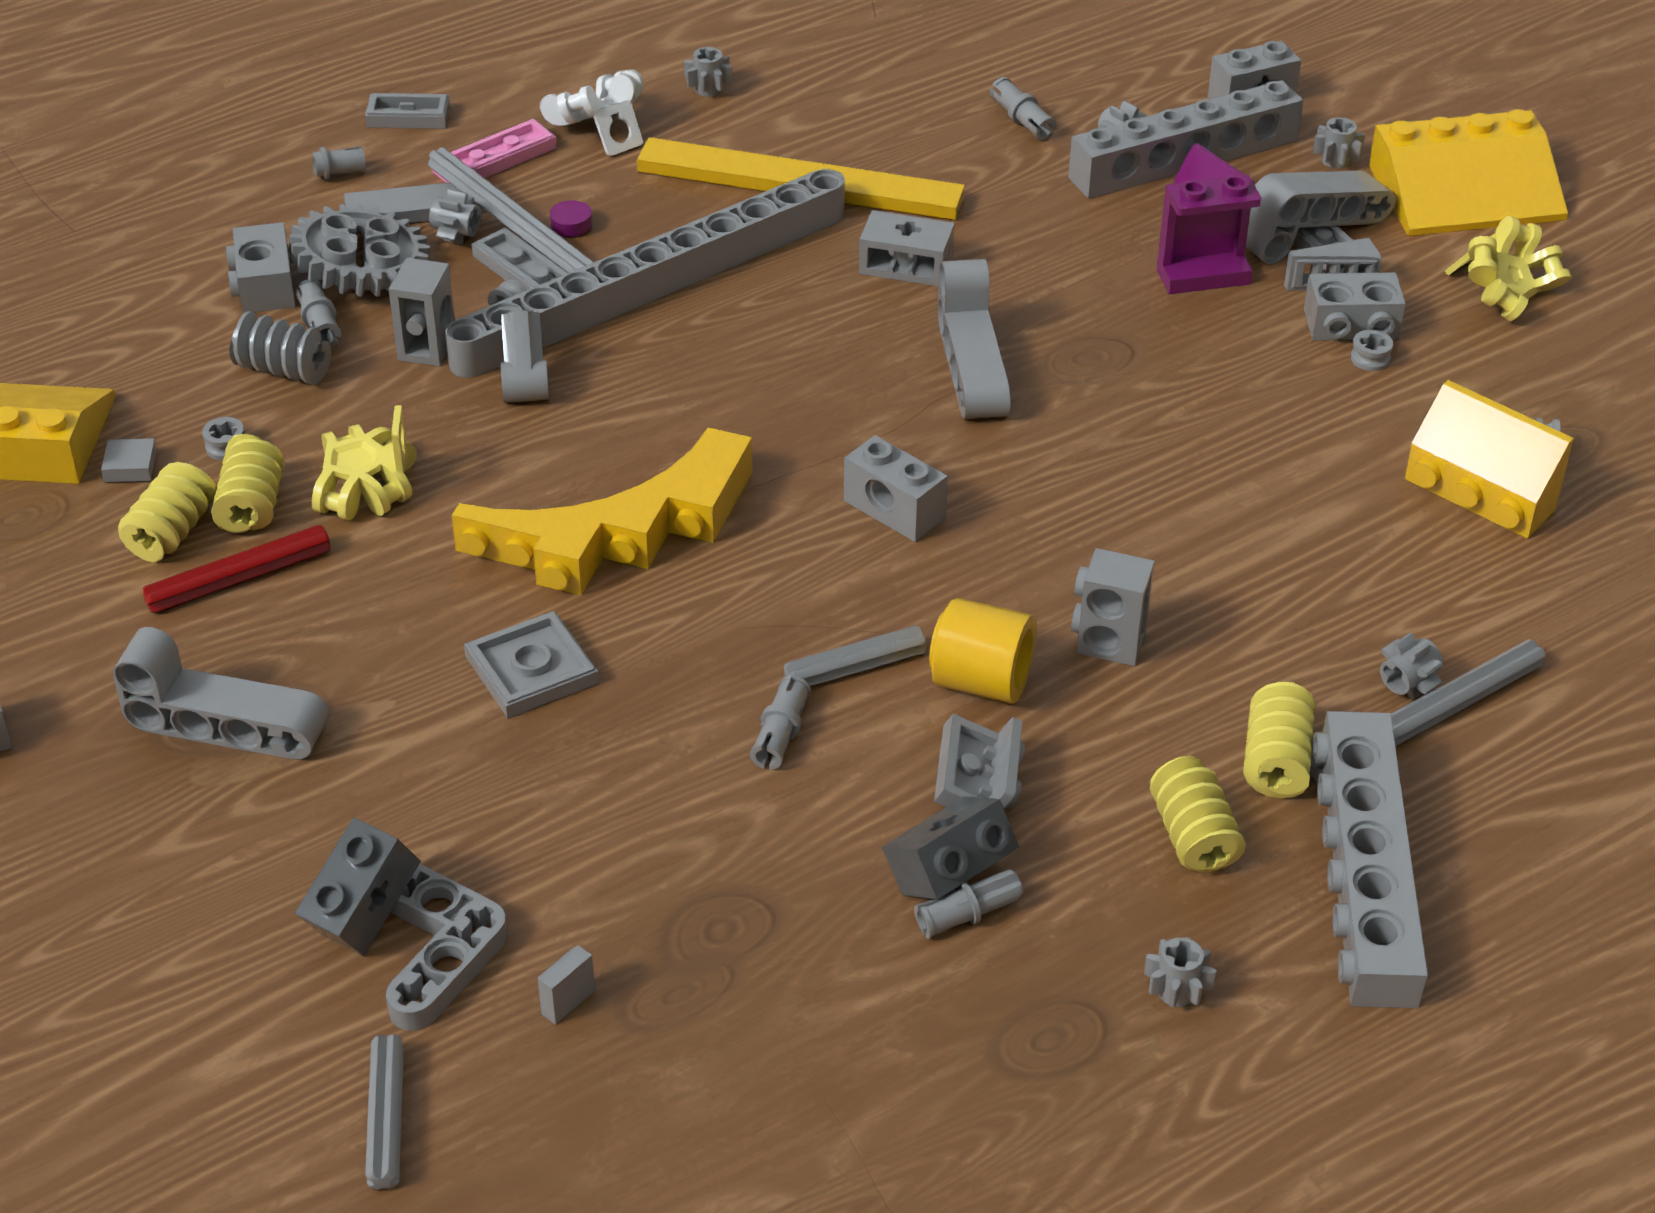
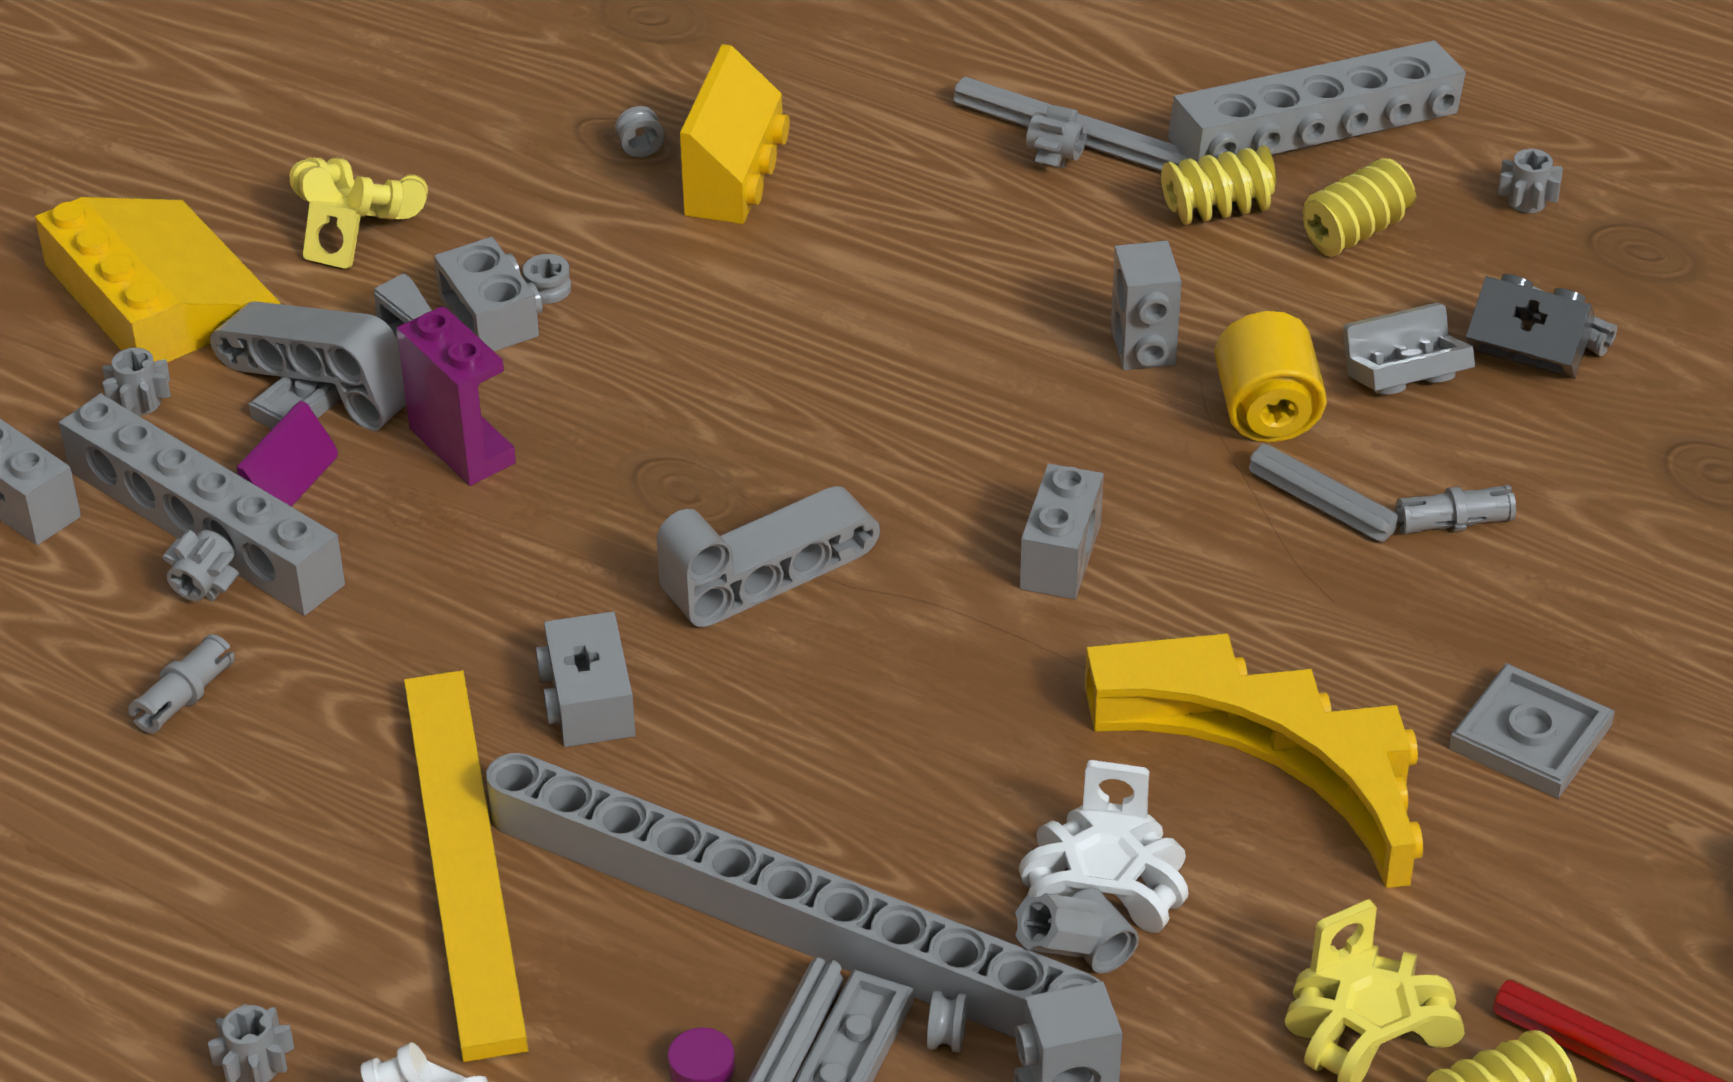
camera: 115 degrees left, 0 degrees up
none -> white piece [1019,760,1189,933]

